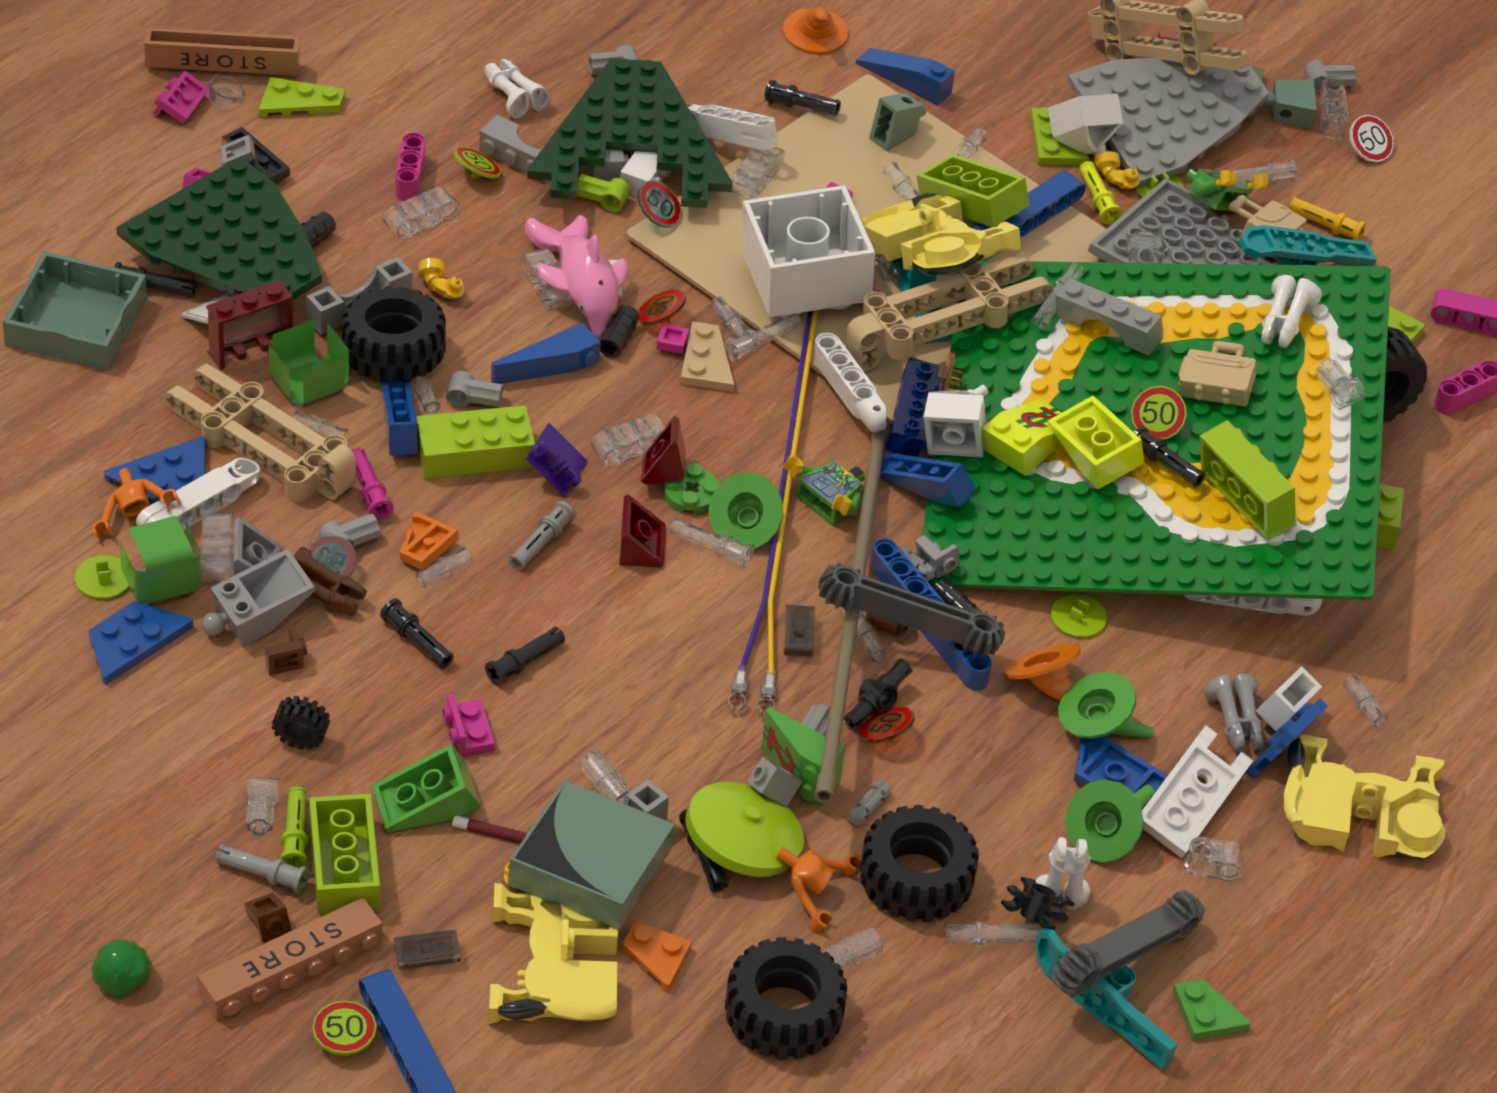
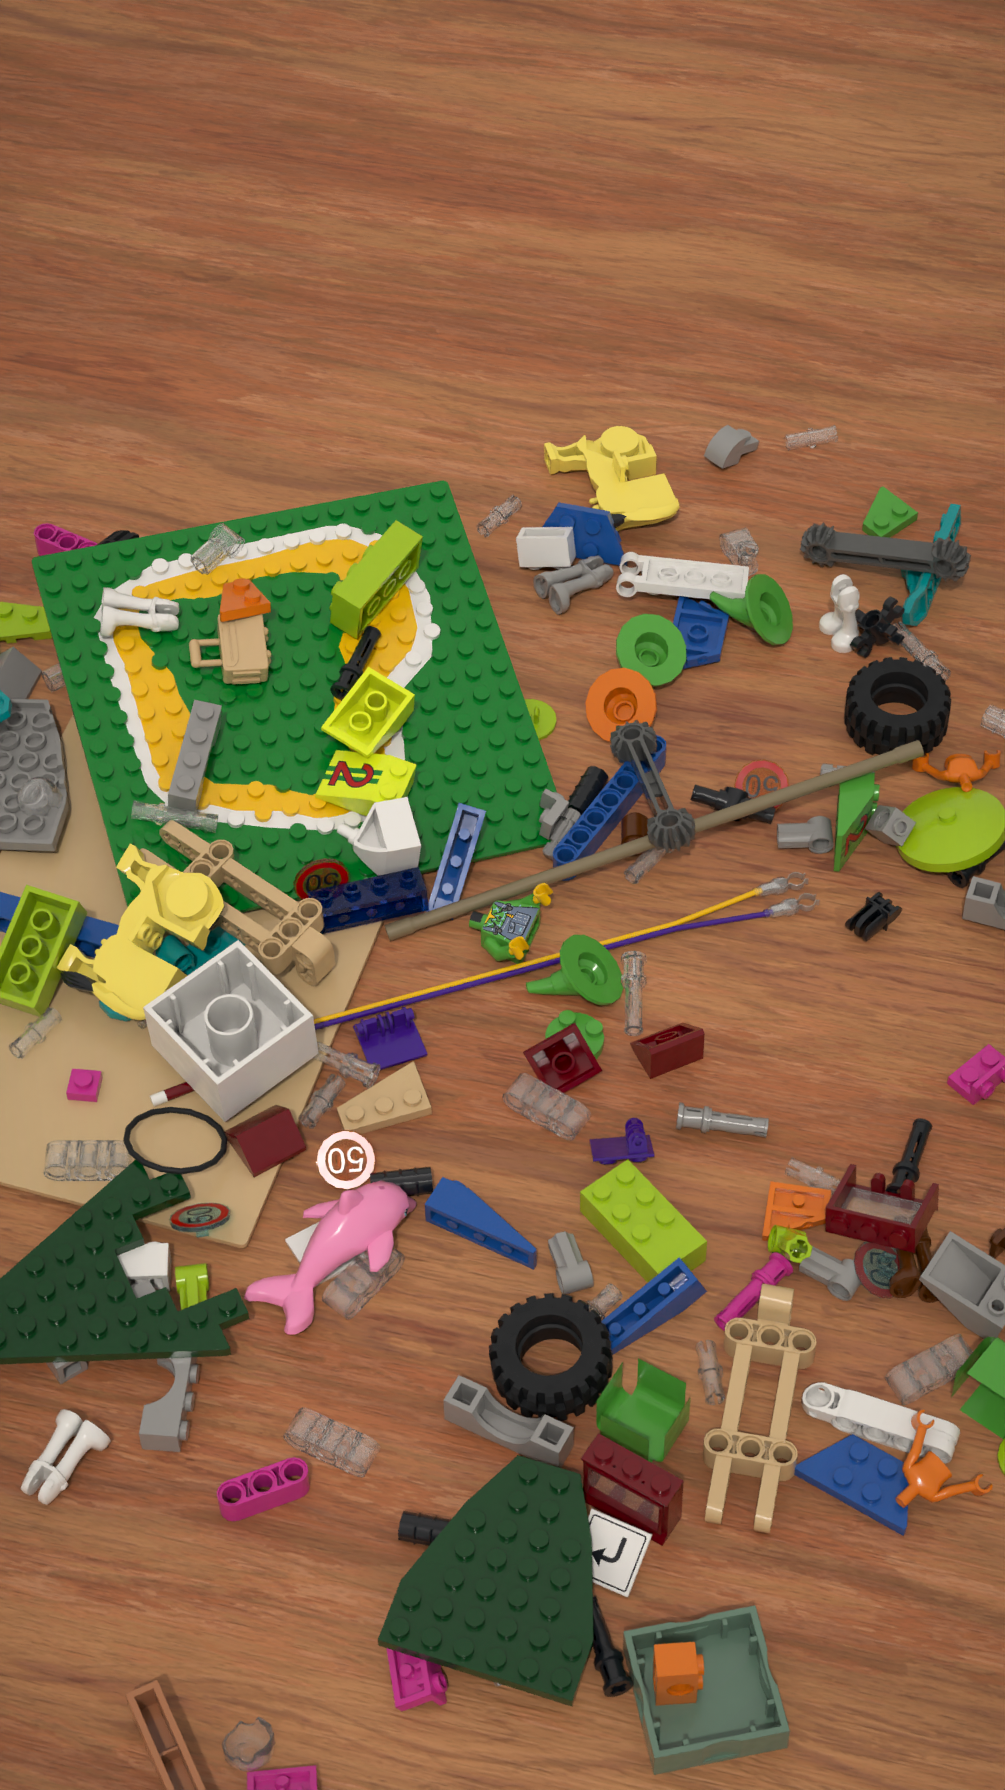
camera: 110 degrees left, 5 degrees up
light grey bracket [219,135,256,167] -> none
black plate [221,127,290,183] -> none
light grey slope [234,517,281,575] -> none
lime wing [258,77,345,117] -> none
yellow arm [418,258,464,299] -> none
lime piece [454,146,501,179] -> none
black pin [485,626,565,686] -> none
clear axle [579,750,632,803] -> none
dark pink plate [656,323,689,354] -> none
white piece [687,104,778,150] -> none
clear smoke plate [784,604,815,657] -> none
white piece [814,333,886,432] -> none
piece [1131,386,1187,440] -> none
none -> black piece [123,1107,228,1174]
none -> orange wing [220,578,271,622]
none -> dark red slope [224,1105,306,1177]
none -> dark purple hinge [353,1006,428,1072]
none -> orange brick [652,1642,704,1706]
none -> light grey brick [704,425,759,469]
none -> lime piece [768,1225,813,1263]
none -> clear pin [785,425,838,451]
none -> dark red window [826,1164,939,1253]
none -> black arm [845,892,902,942]

